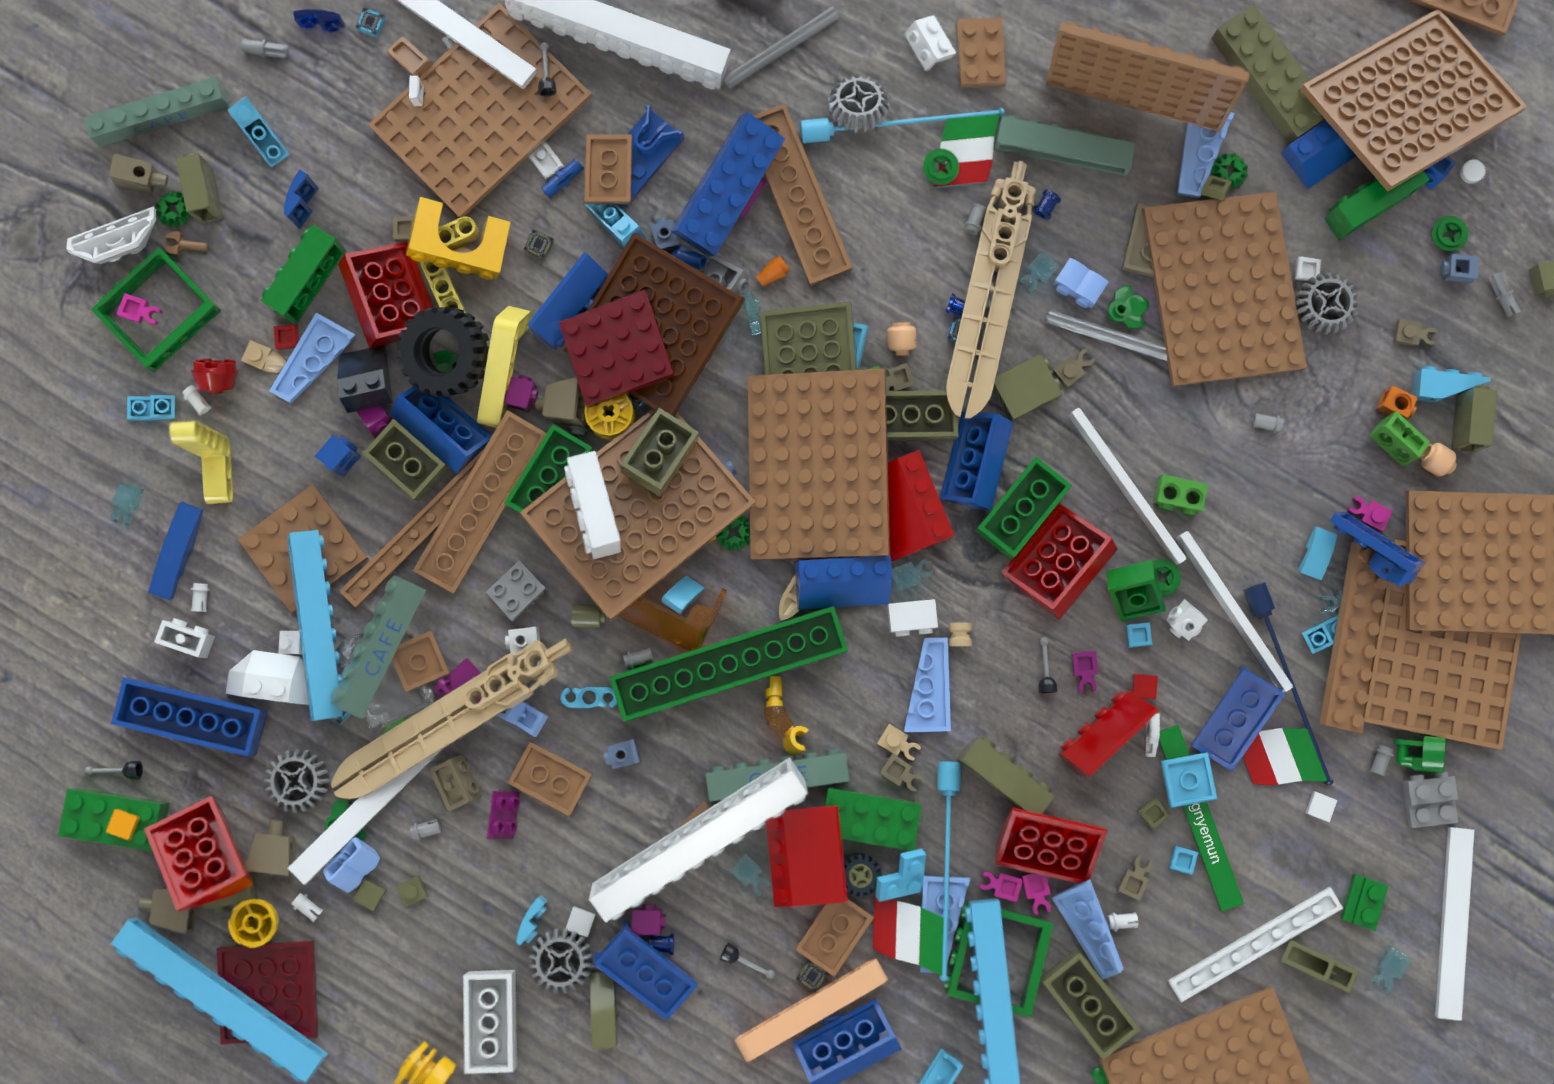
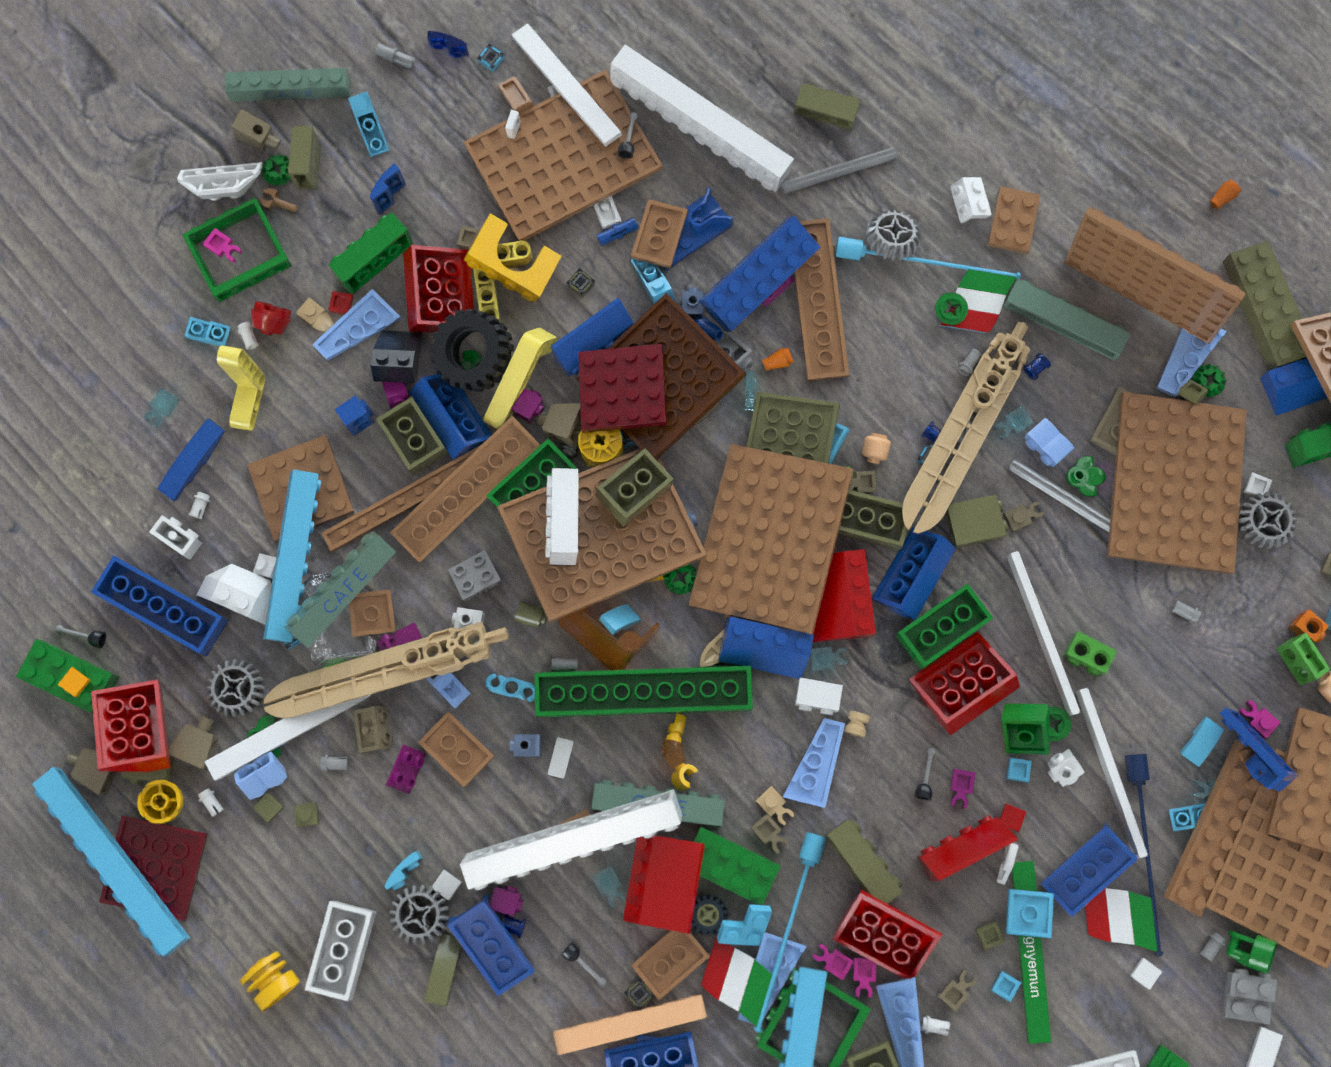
camera: 20 degrees right, 5 degrees down
none -> white sticker [548,737,574,779]

